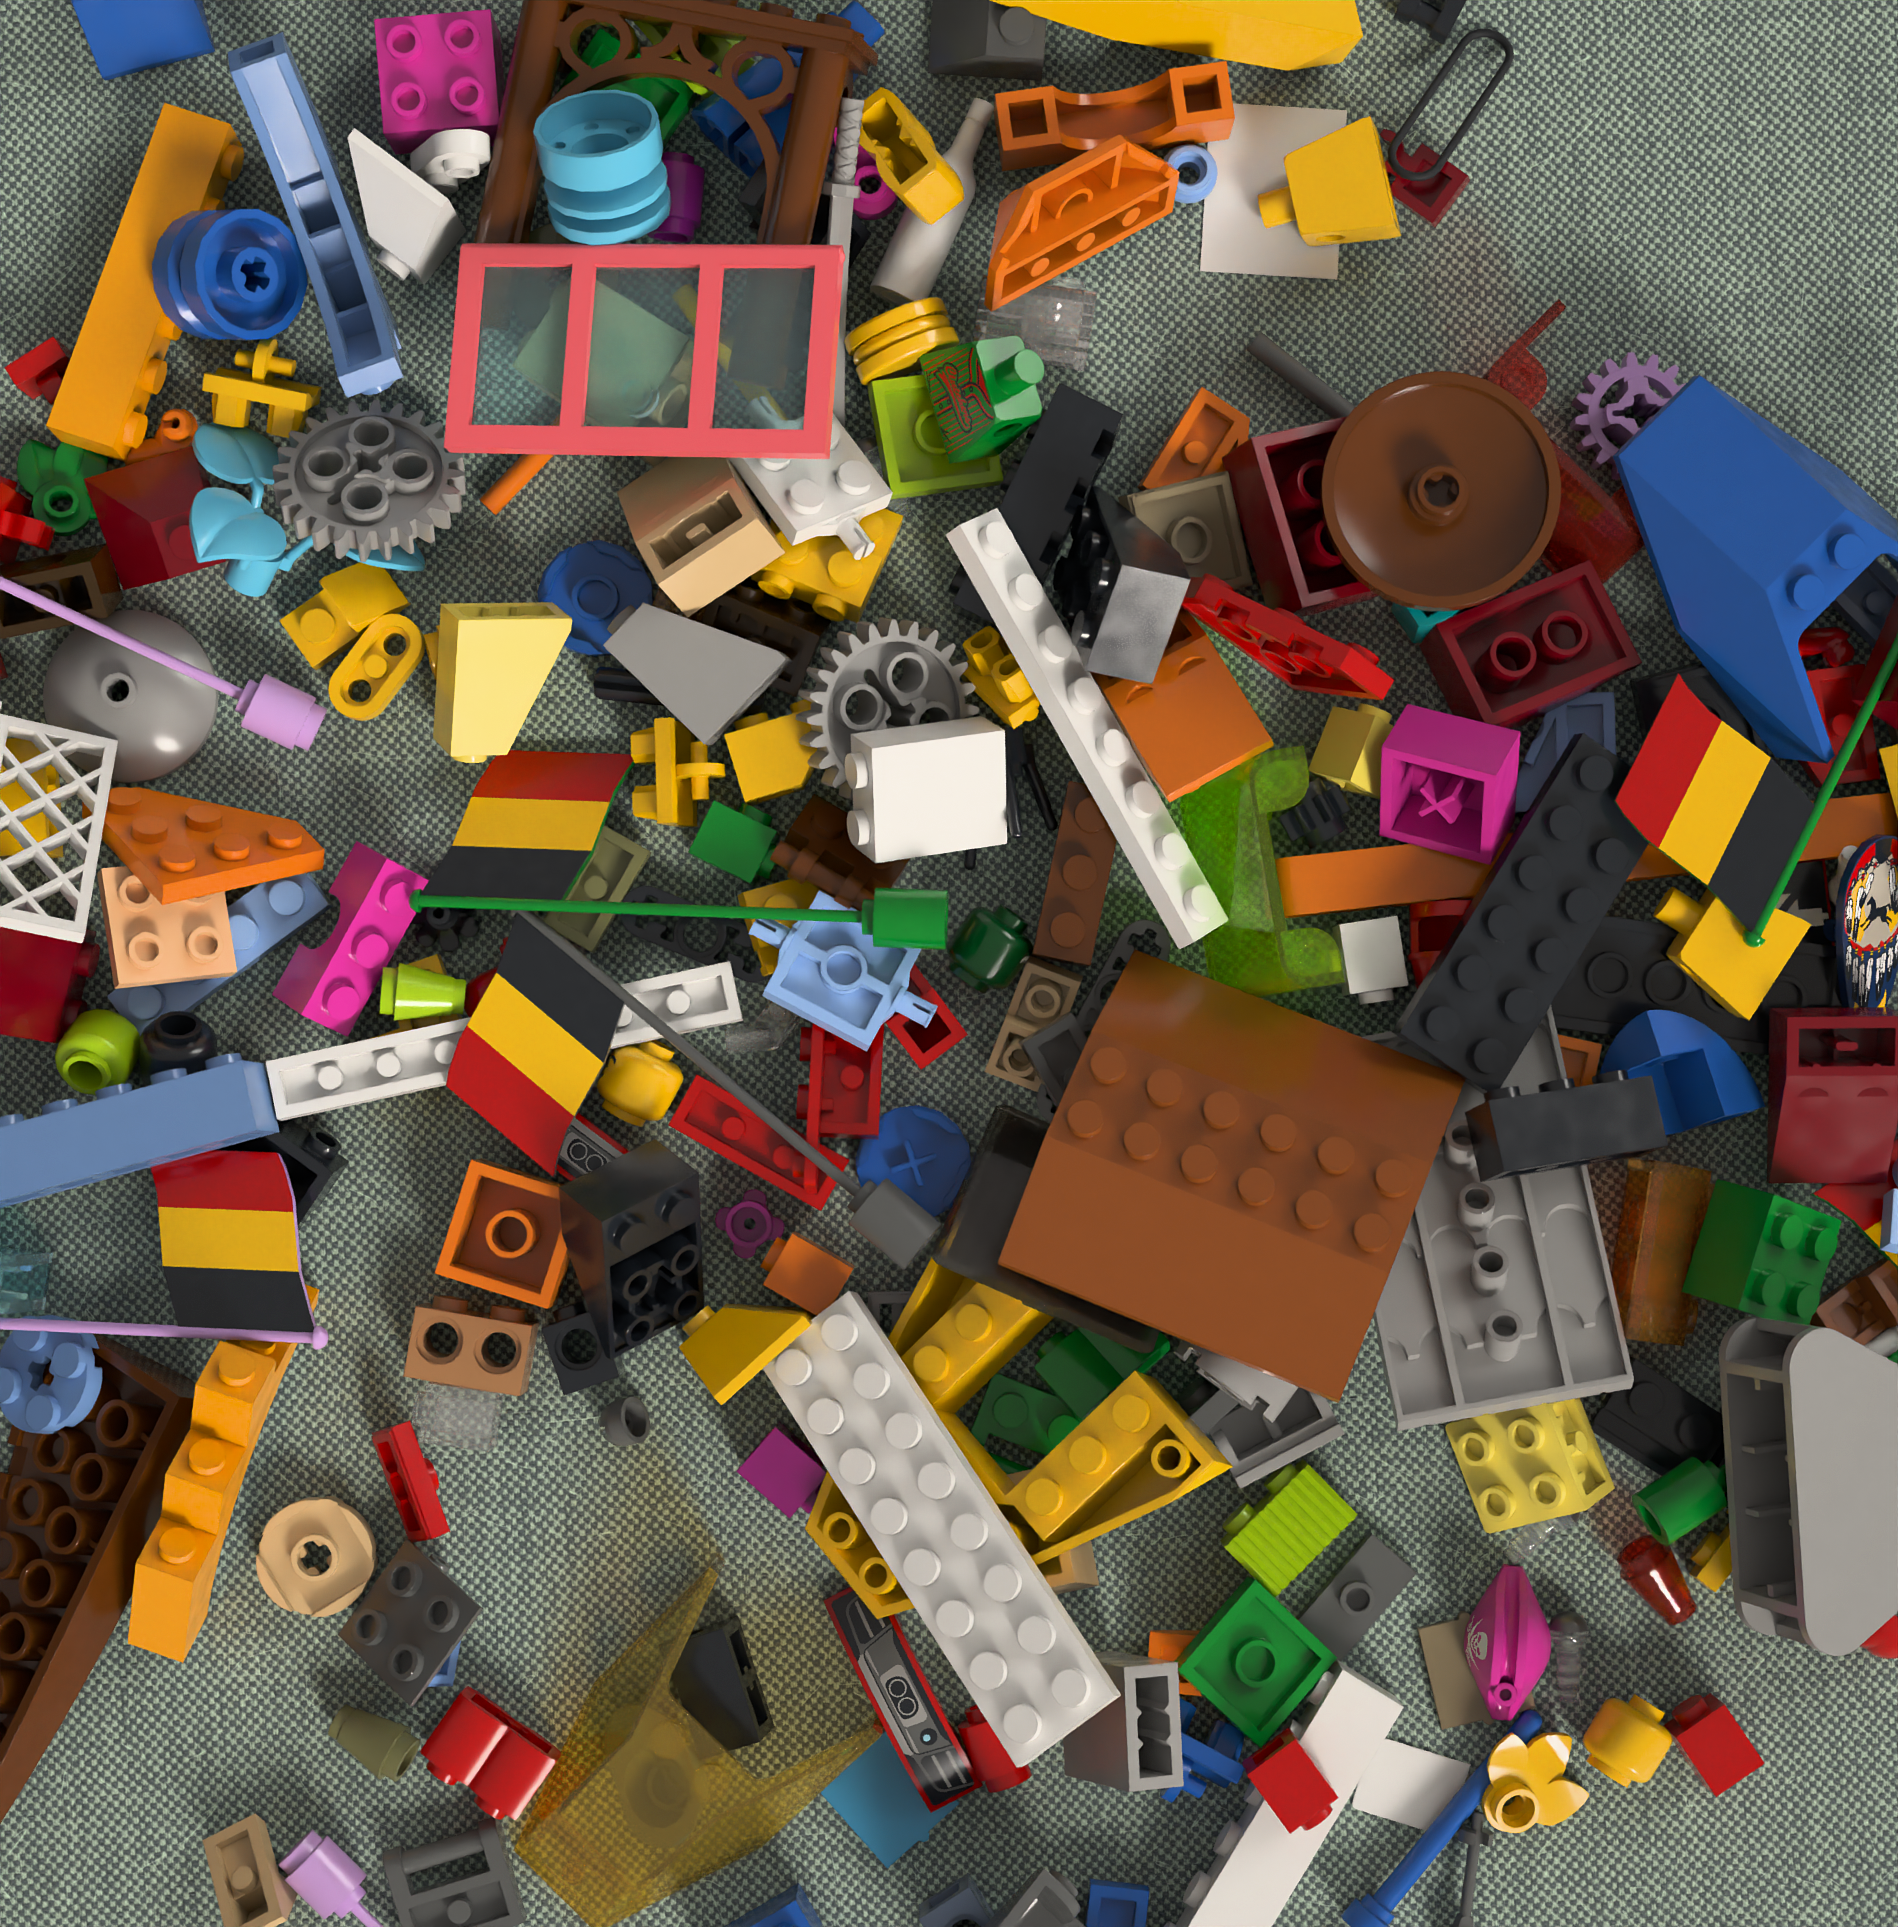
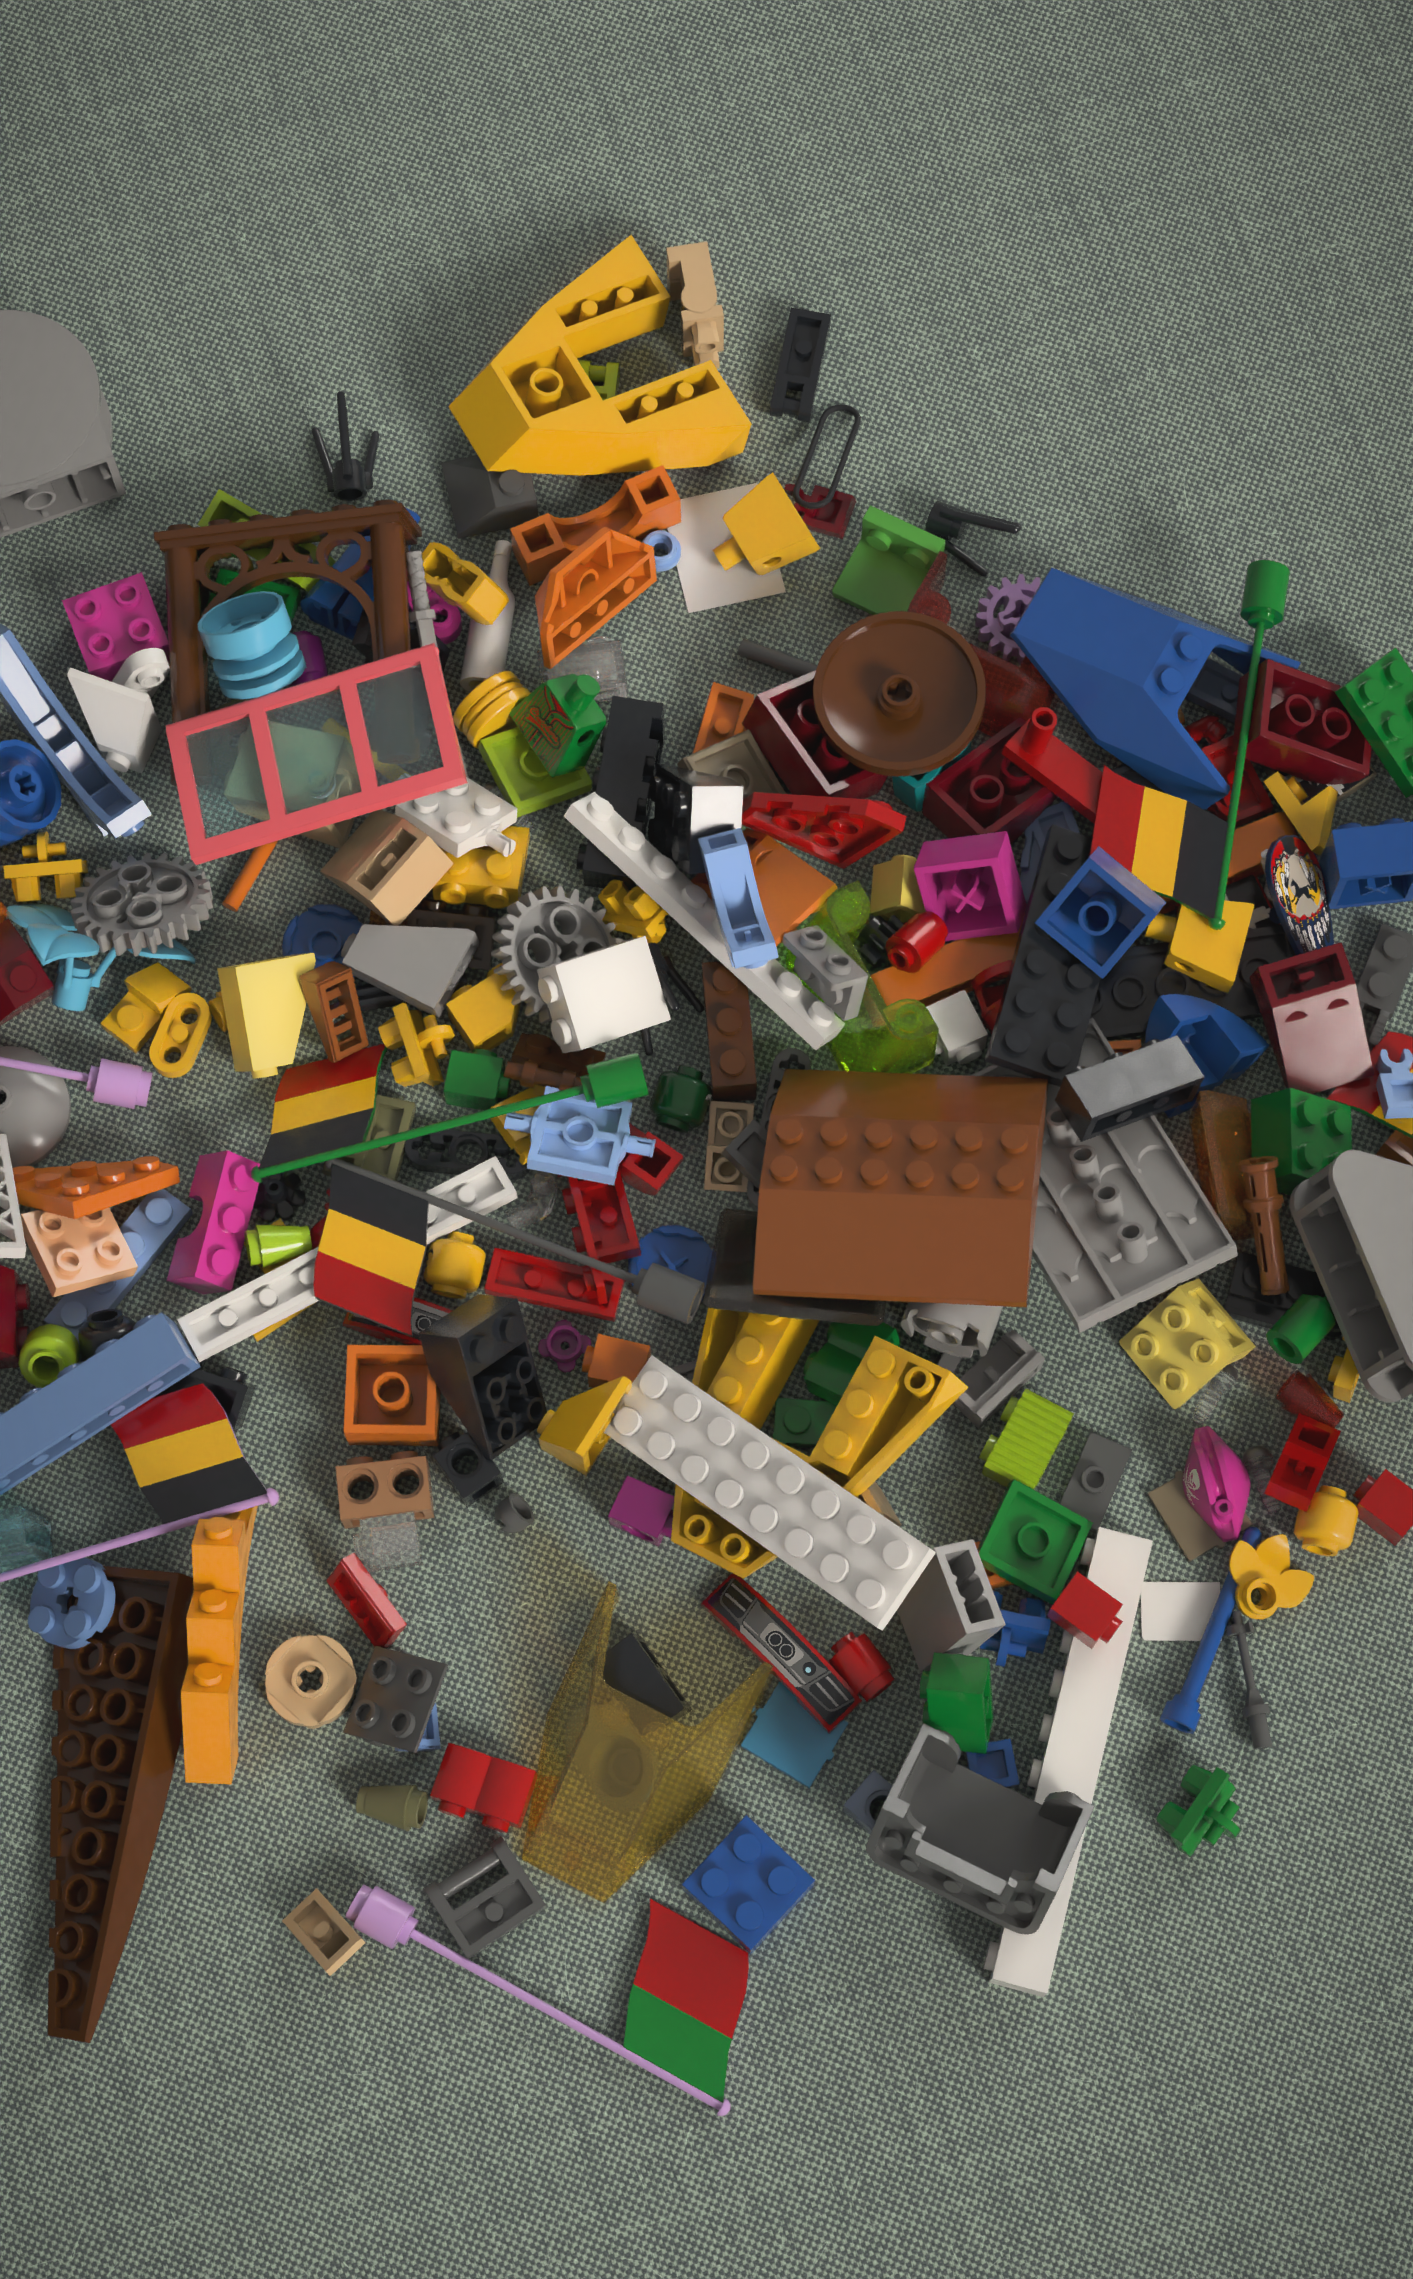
camera: 15 degrees left, 15 degrees down
none -> dark orange slope [299,961,369,1063]
none -> light blue arch [698,828,779,969]
none -> light grey bracket [782,925,868,1021]
none -> bright green bracket [832,505,946,615]
none -> red brick [886,911,948,973]
none -> green brick [920,1652,994,1754]
none -> black plant [925,501,1022,577]
none -> red piece [1001,707,1103,824]
none -> blue slope [1035,846,1166,979]
none -> dark orange pin [1238,1156,1290,1295]
none -> red brick [1264,1413,1341,1512]

